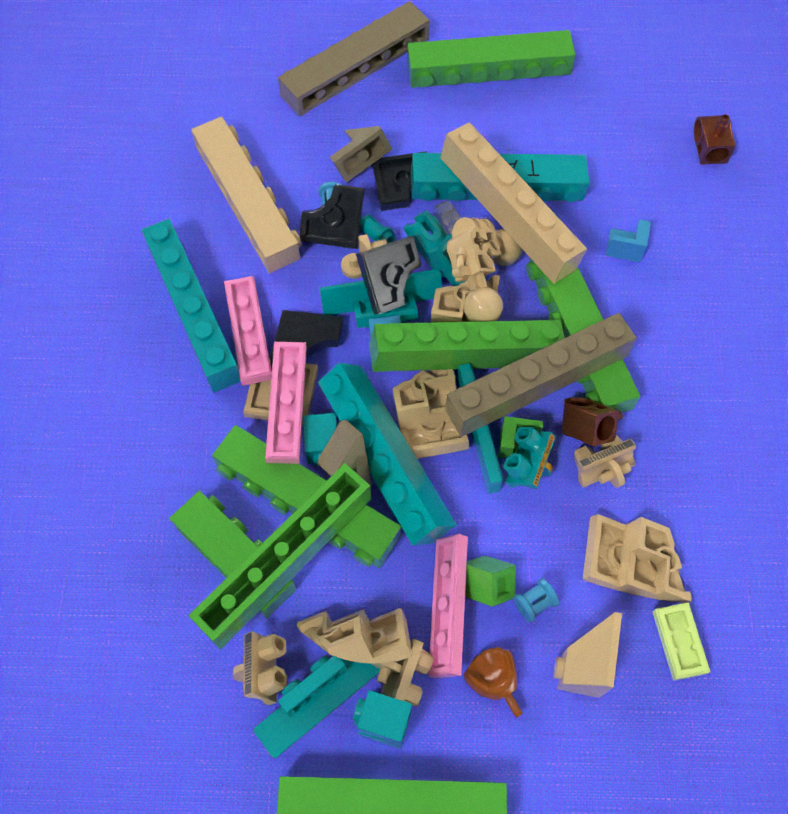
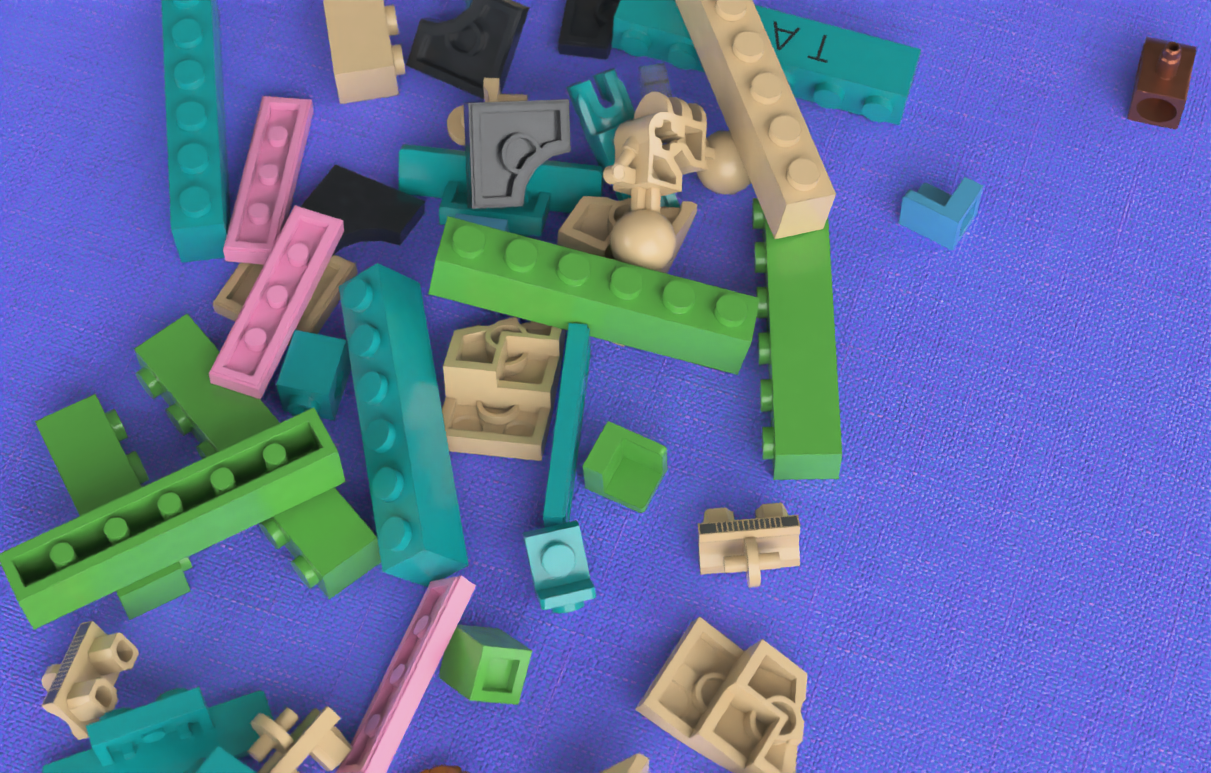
camera: 20 degrees right, 5 degrees down
tan slope [297,608,412,664] -> none
dark tan slope [318,420,372,488] -> none
teal pin [360,214,395,243] -> none
dark tan brick [445,313,637,437] -> none
teal hips [503,427,556,489] -> none
dark azure bush [513,578,560,623] -> none
copper piece [561,397,623,446] -> none
none -> bracket [522,520,596,613]

